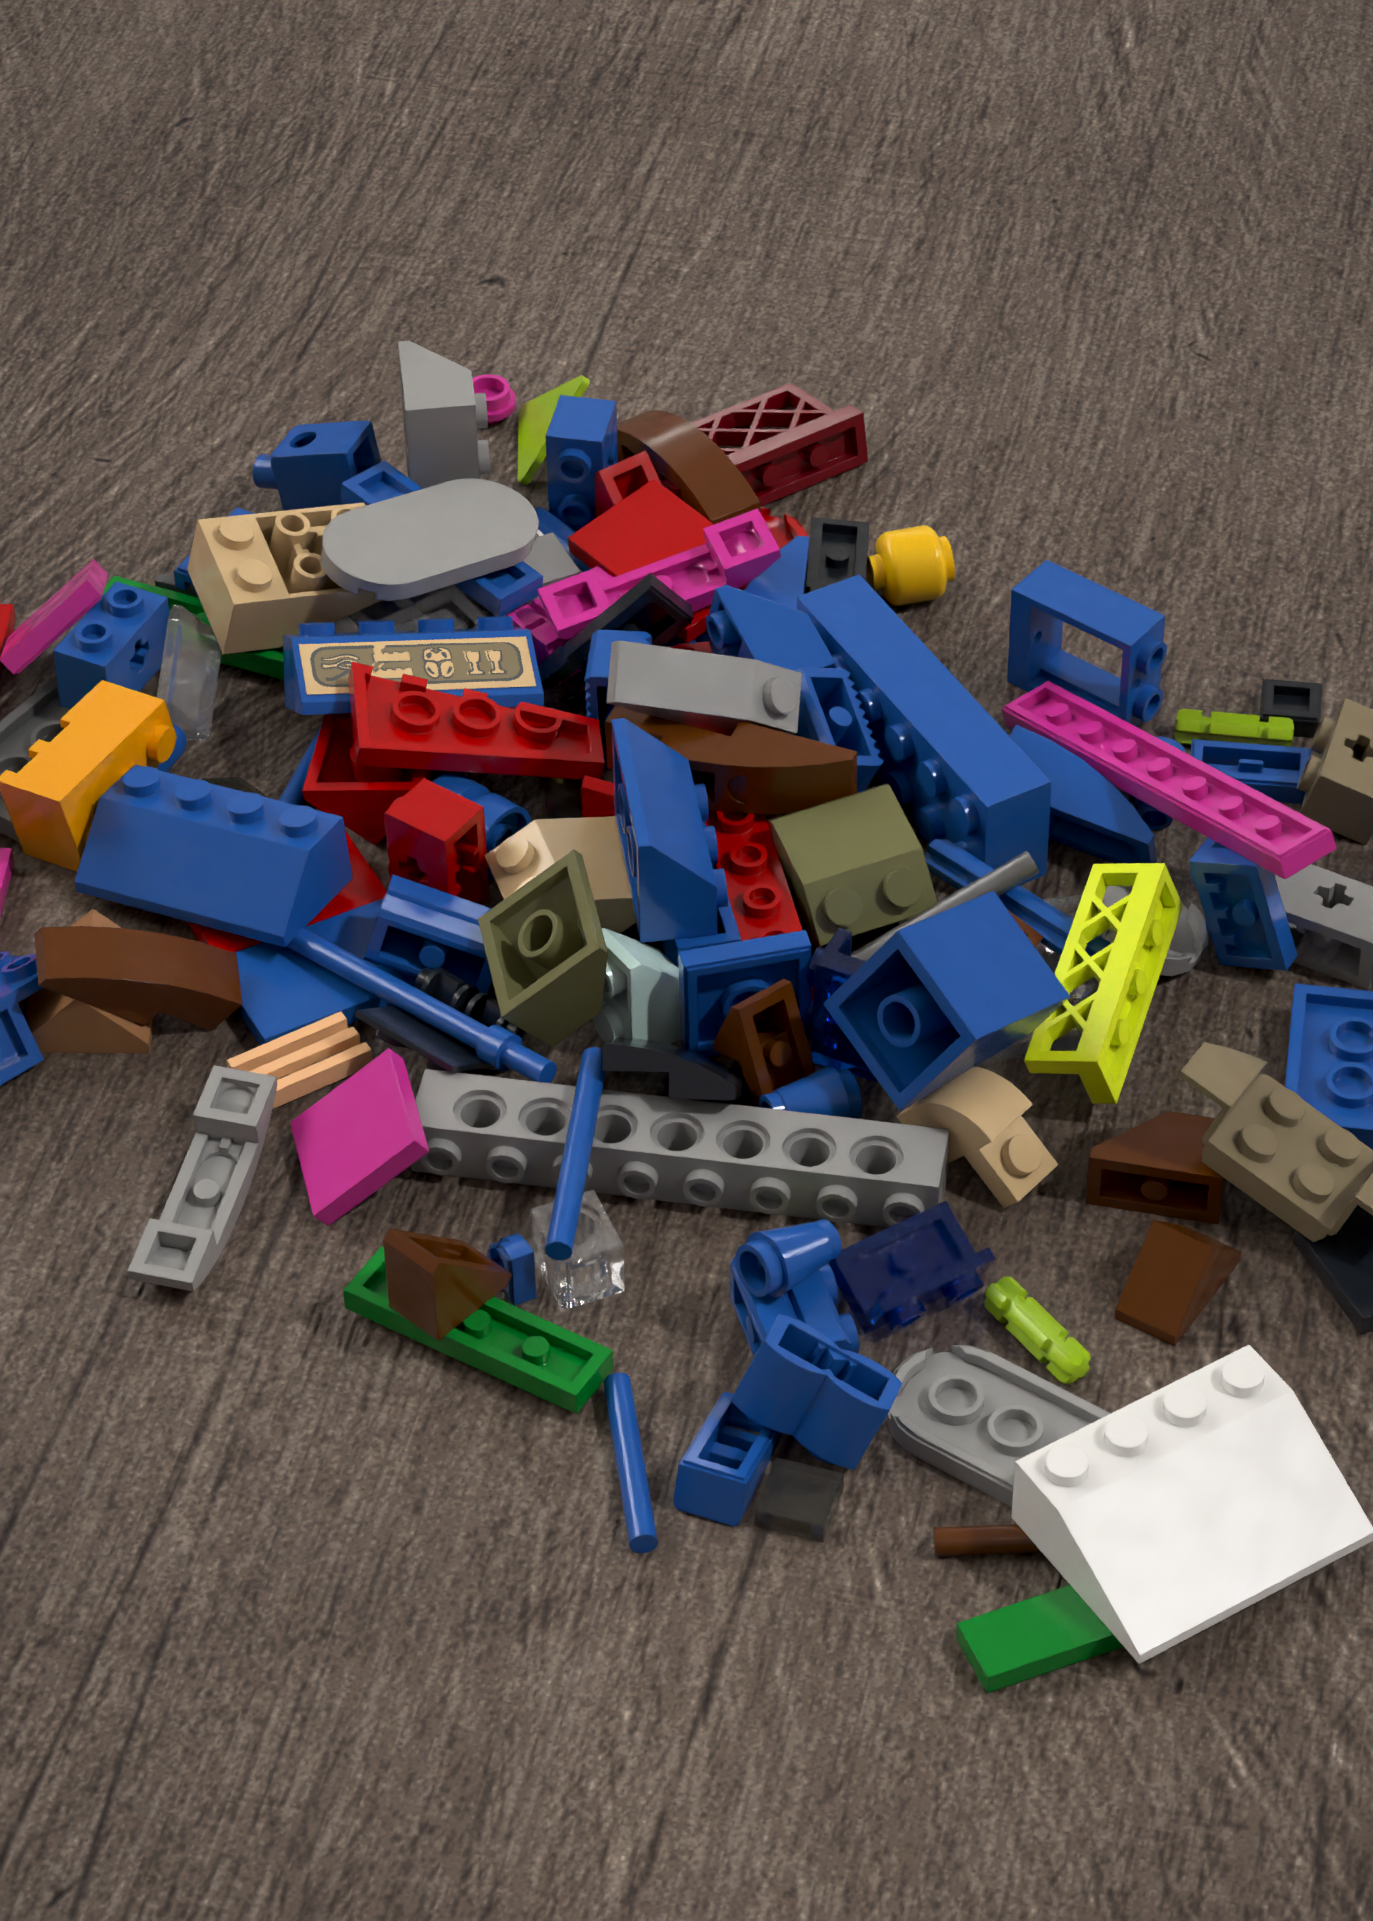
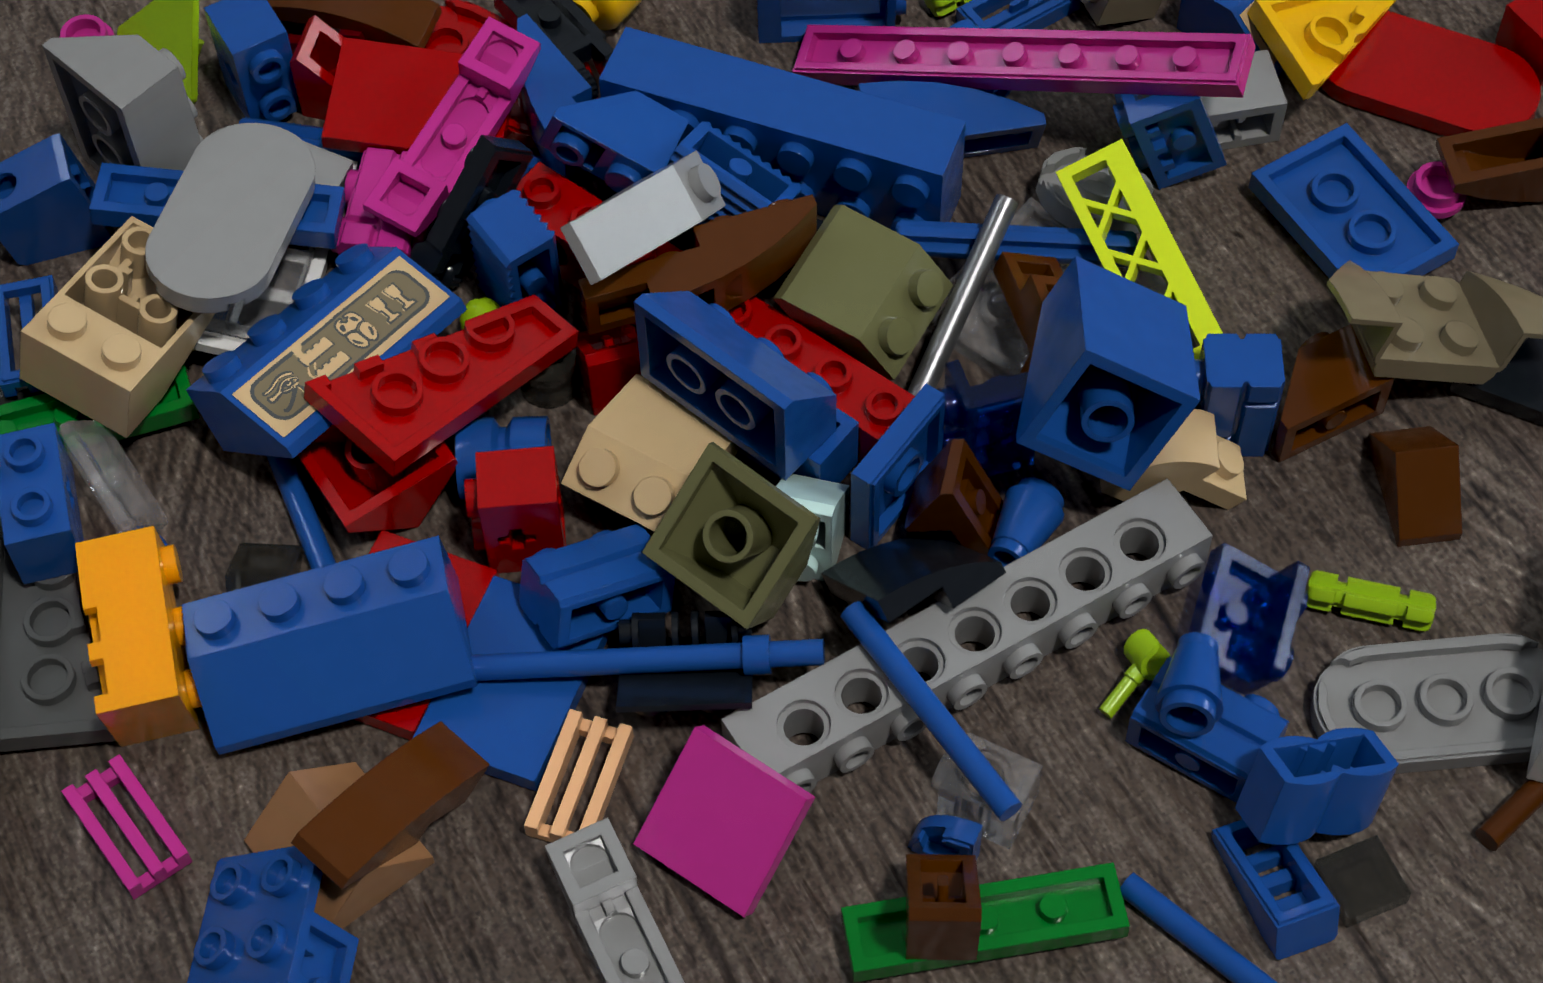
camera: 40 degrees left, 15 degrees up
none -> blue brick [1194,334,1285,456]

